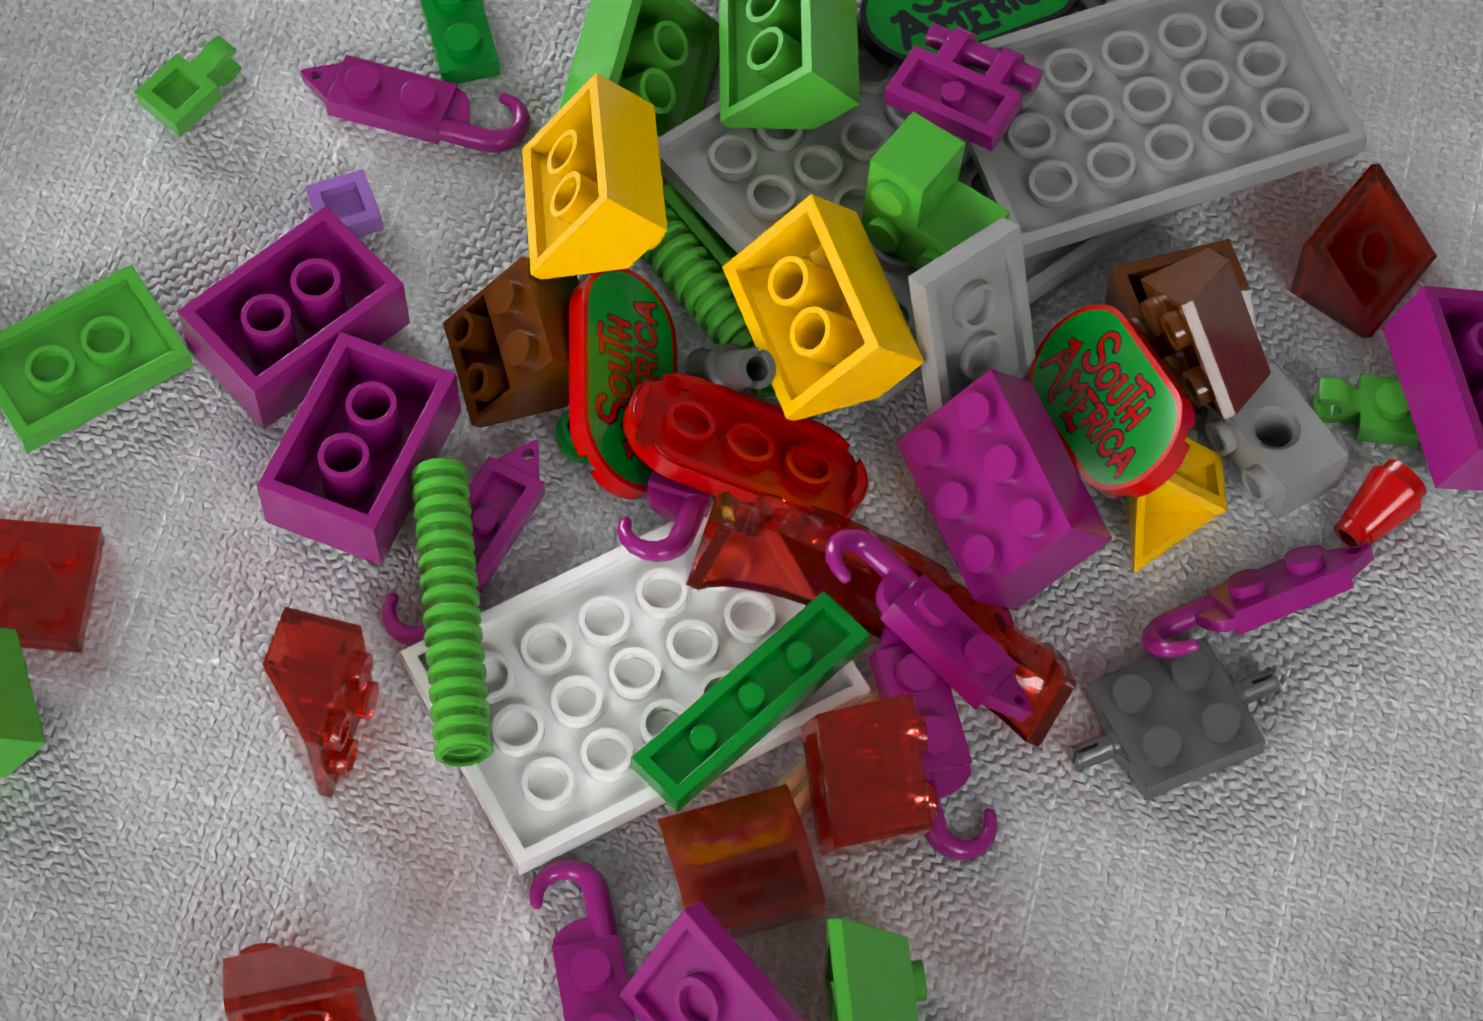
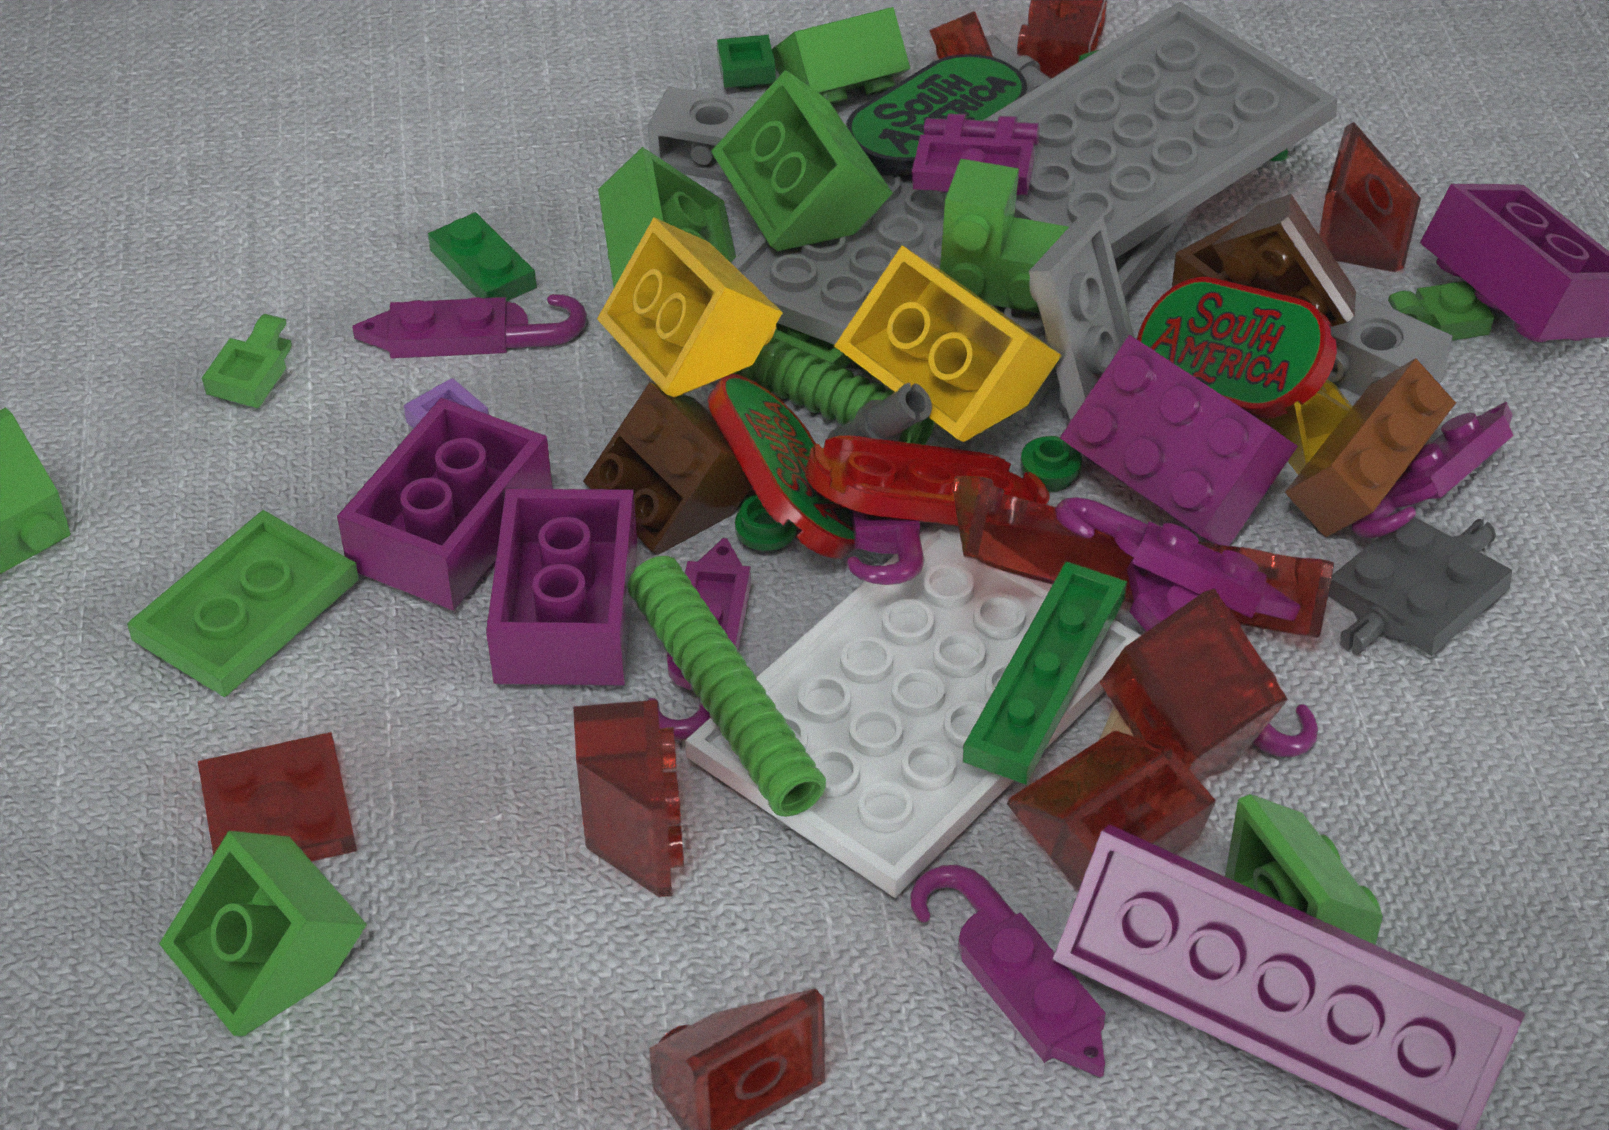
camera: 20 degrees left, 15 degrees down
red cone [1334,459,1427,547] -> none
none -> green plate [1020,436,1082,492]
none -> dark orange brick [1284,358,1456,538]

